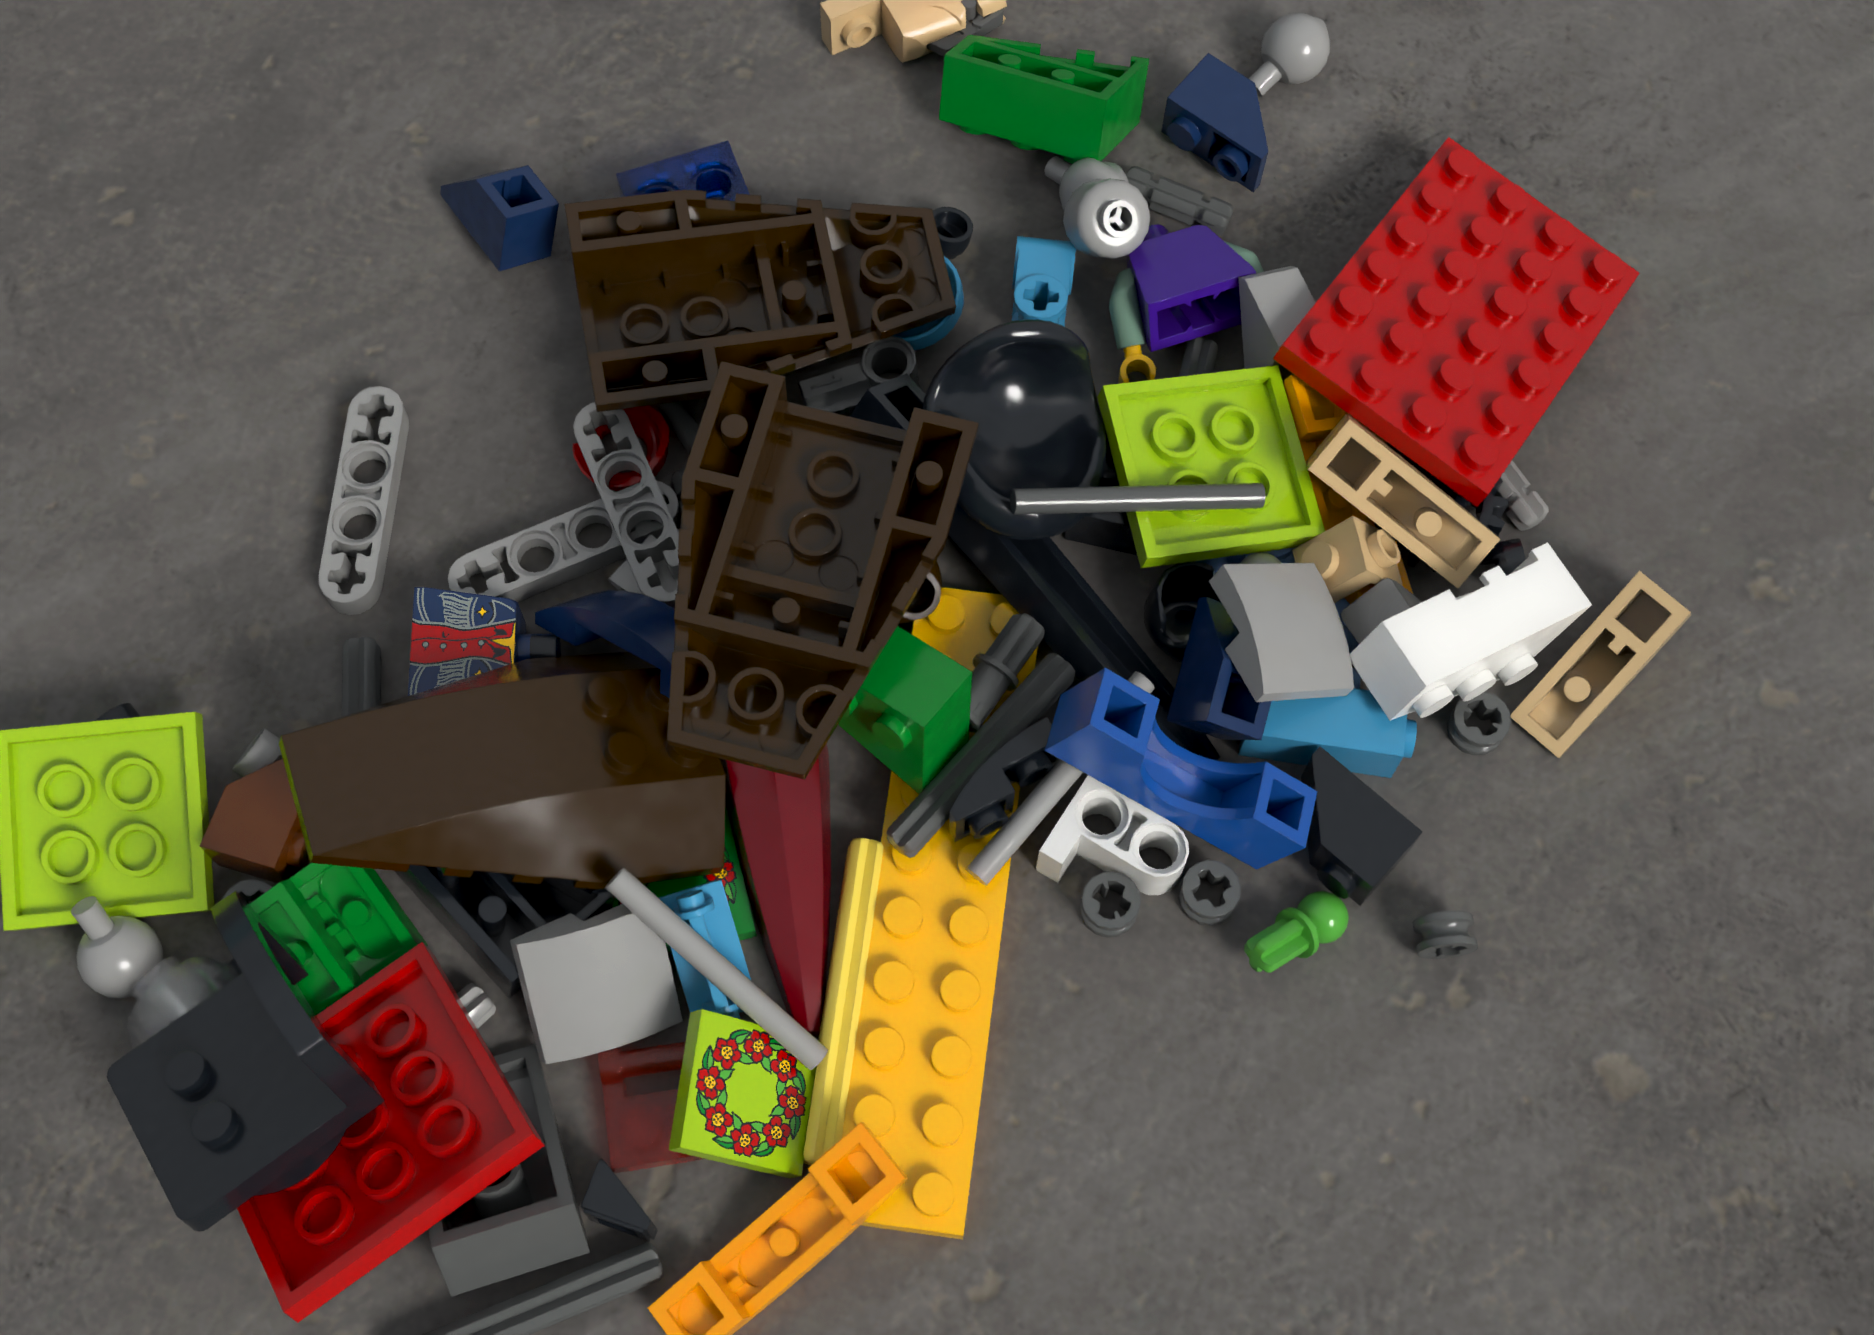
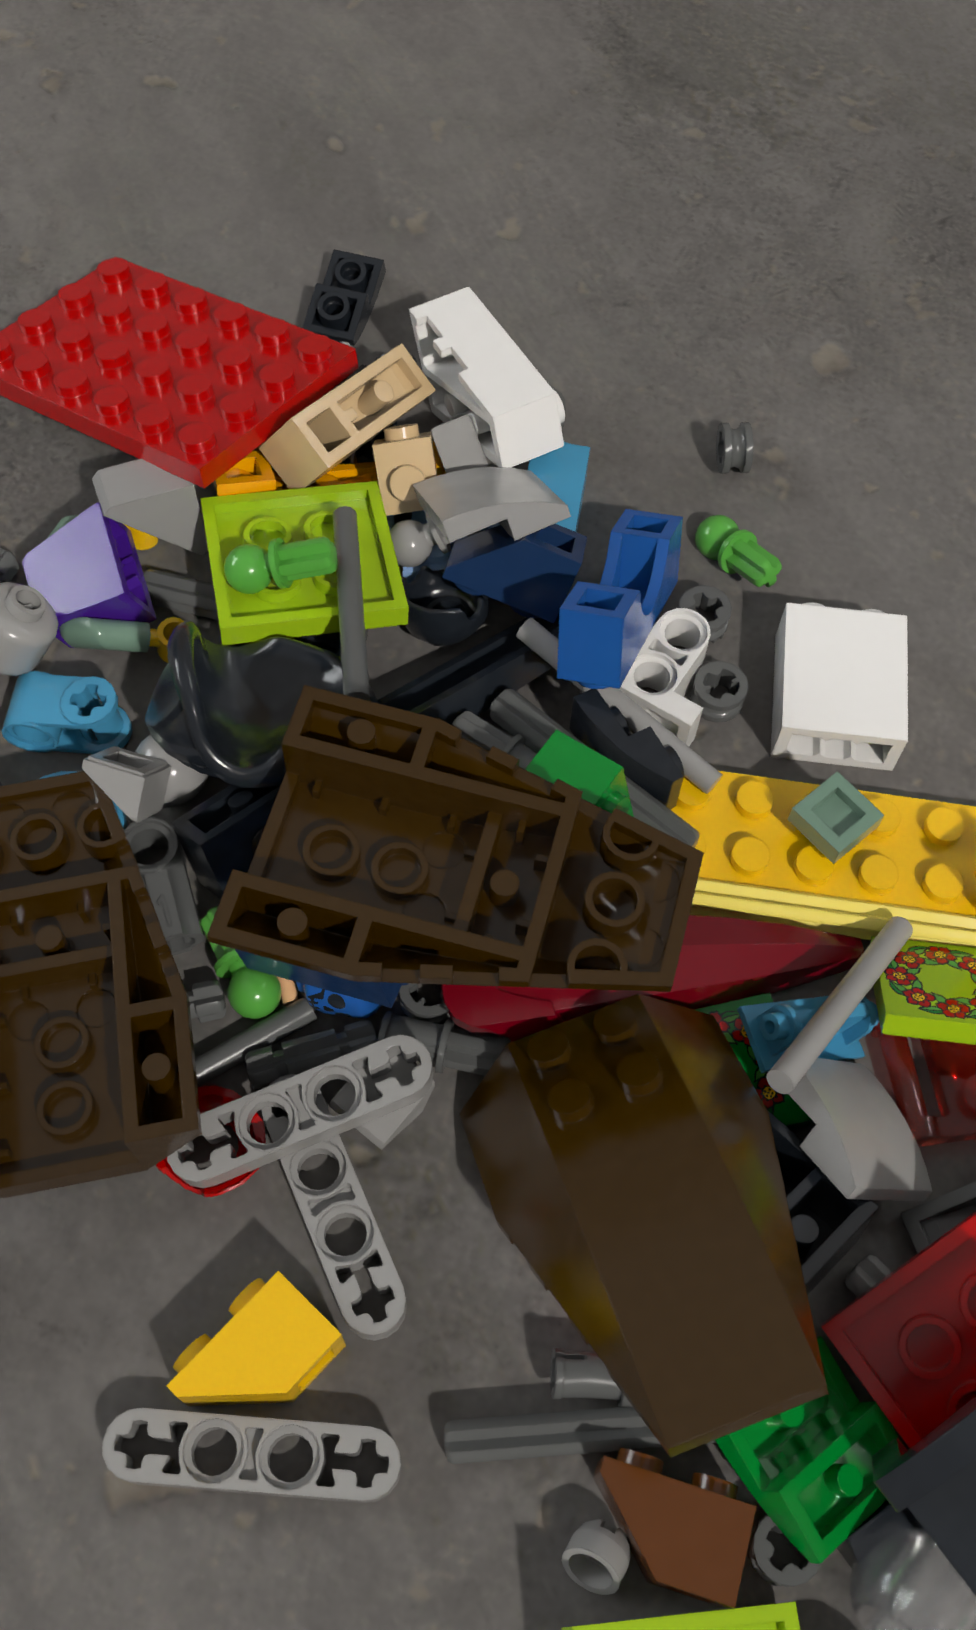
camera: 90 degrees left, 5 degrees down
torso [408,587,561,696] -> none
dark blue slope [535,590,675,698] -> none
black slope [1301,746,1423,906] -> none
tan slope [1510,571,1691,758] -> none
none -> light grey slope [82,746,171,822]
none -> yellow slope [166,1270,346,1406]
none -> bright green axle [224,536,338,594]
none -> black slope [302,249,386,346]
none -> white brick [771,603,908,771]
none -> sand green plate [787,771,884,864]

